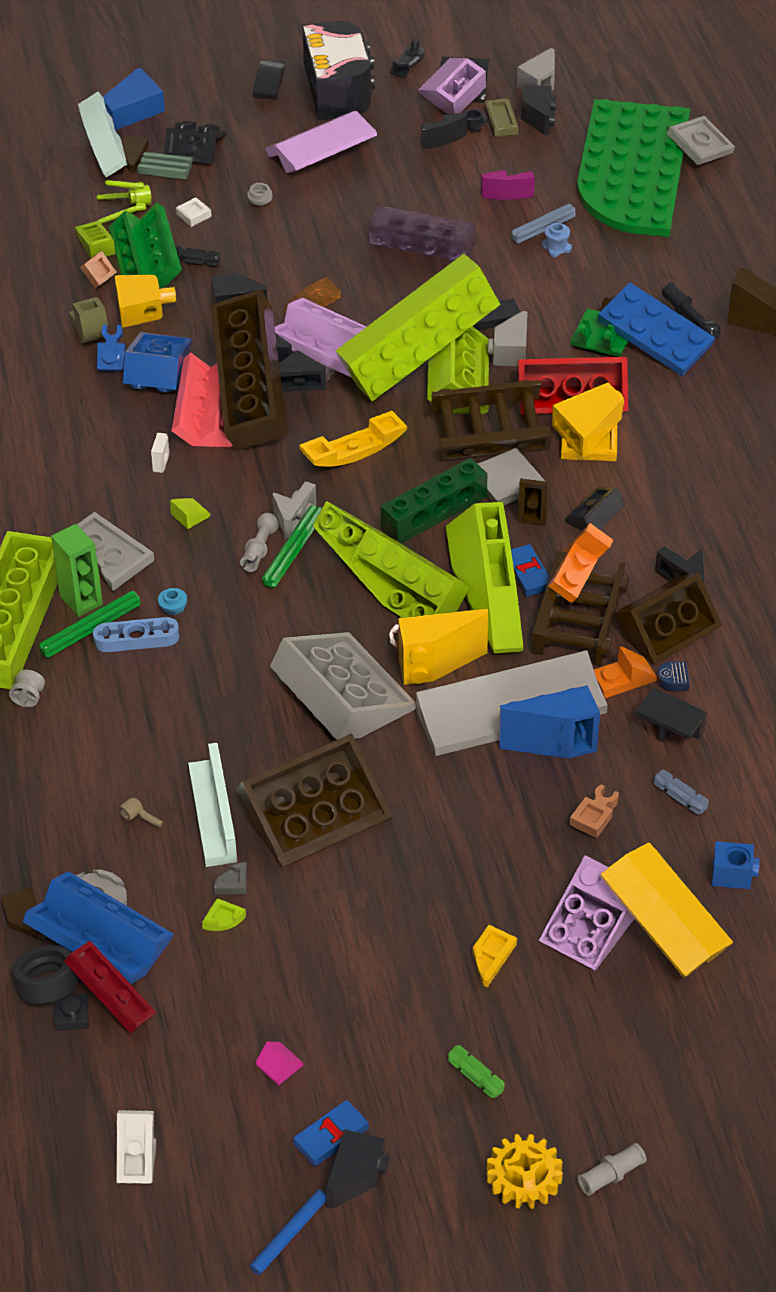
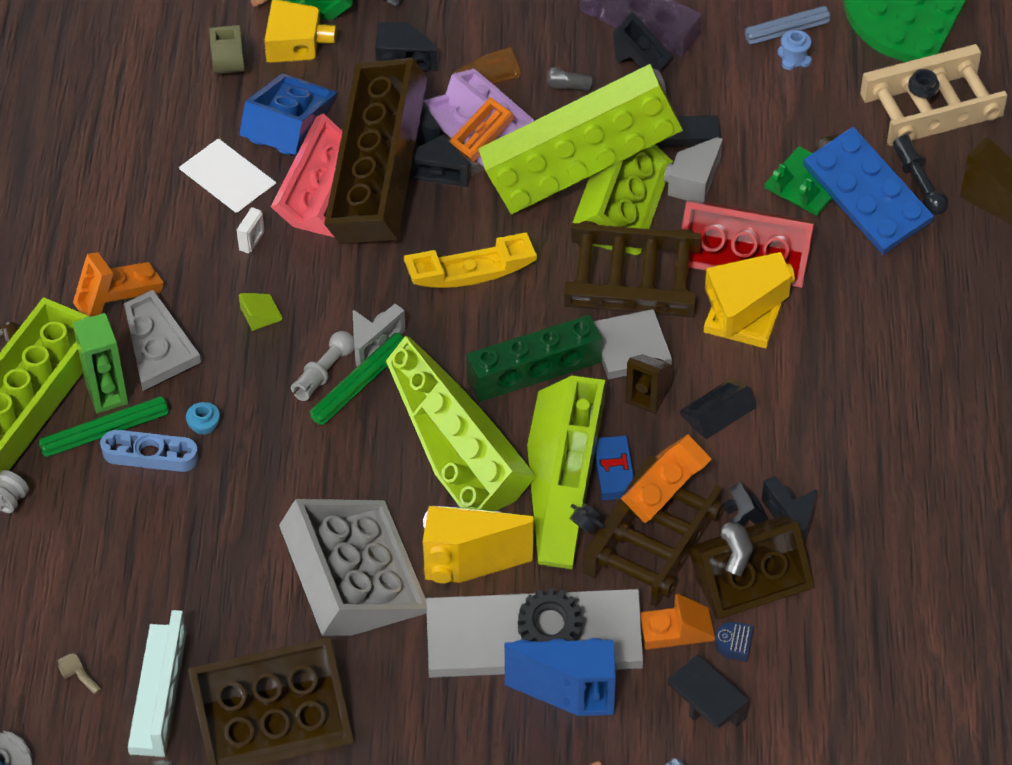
camera: 15 degrees right, 5 degrees up
blue plate [97,325,126,372] -> none
none -> orange bracket [73,252,164,316]
none -> white sticker [179,139,276,213]
none -> orange tile [450,97,515,163]
none -> black tyre [517,588,582,642]
none -> flat silver arm [546,67,592,91]
none -> black plate [569,503,605,535]
none -> black slope [613,11,672,71]
none -> flat silver arm [721,522,753,576]
none -> black tile [724,481,769,526]
none -> tan fence [860,44,1007,146]
none -> black plate [908,69,939,98]

